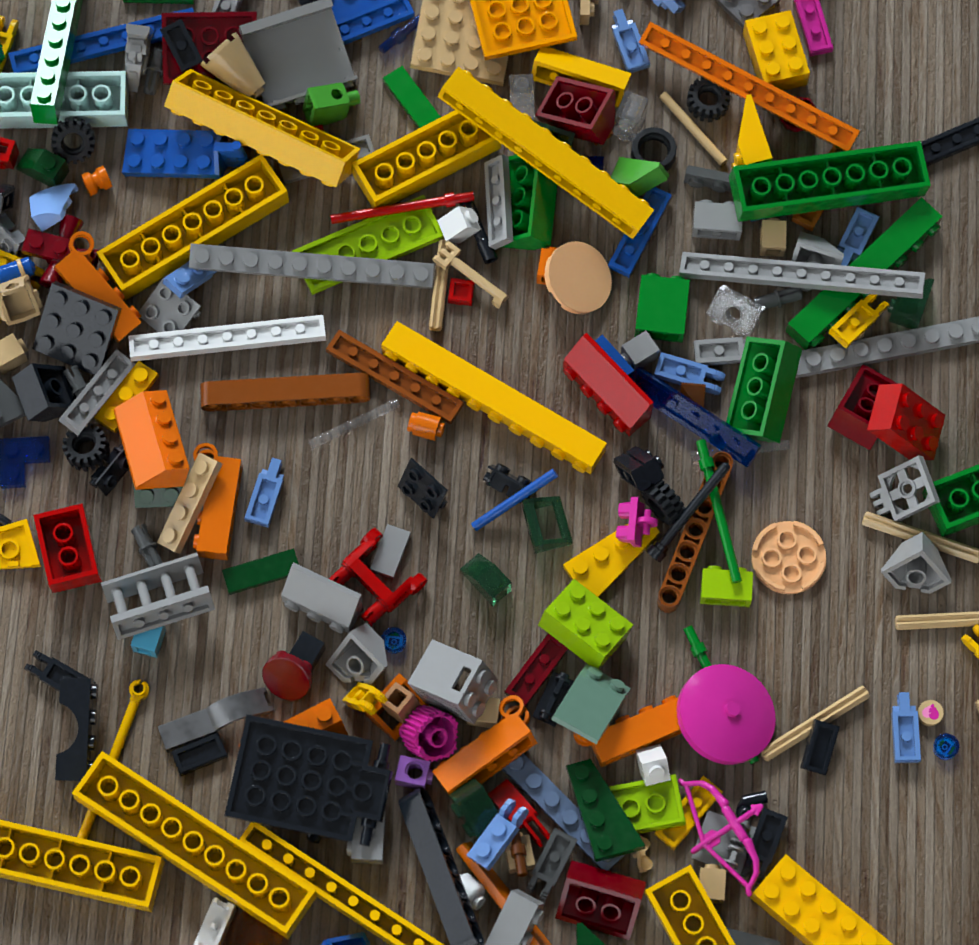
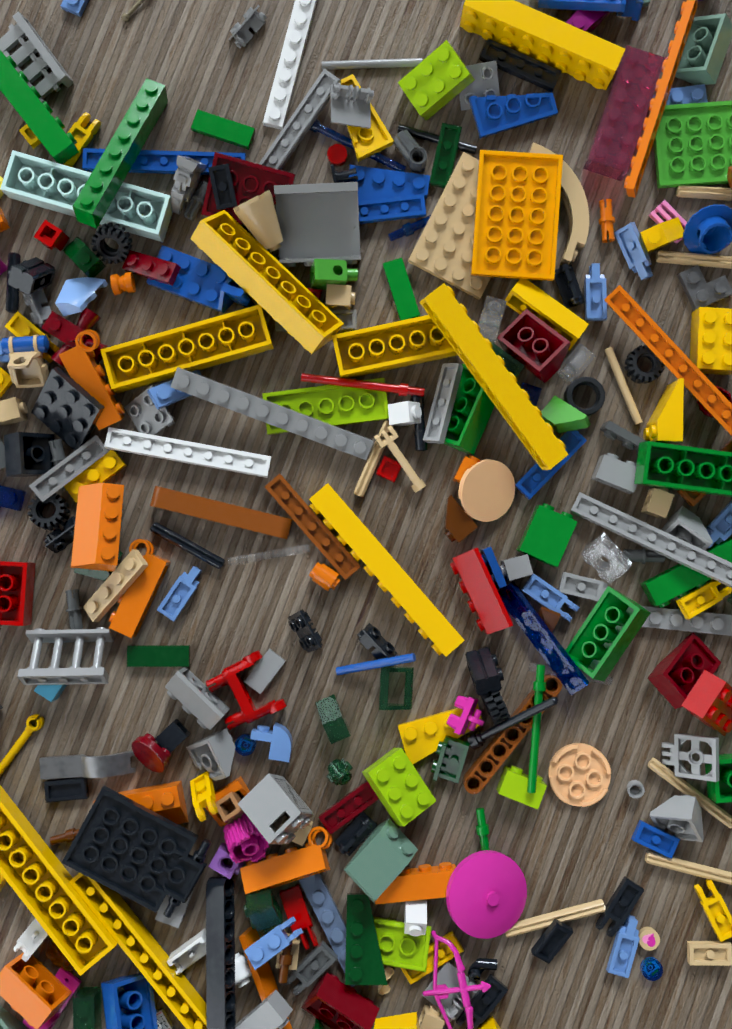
camera: 20 degrees right, 15 degrees up
none -> reddish brown bar [50,828,79,845]
none -> dark red plate [122,250,181,286]
none -> black axle [150,522,225,569]
none -> white hinge [167,928,206,975]
none -> medium blue brick [250,722,293,762]
none -> tan brick [326,284,355,310]
none -> clear green gear [326,759,353,786]
none -> bracket [431,735,470,783]
none -> reddish brown slope [444,495,478,543]
none -> black hinge [554,264,585,309]
none -> black hinge [595,876,644,937]
none -> light grey hinge [627,779,645,798]
none -> blue plate [631,820,680,859]

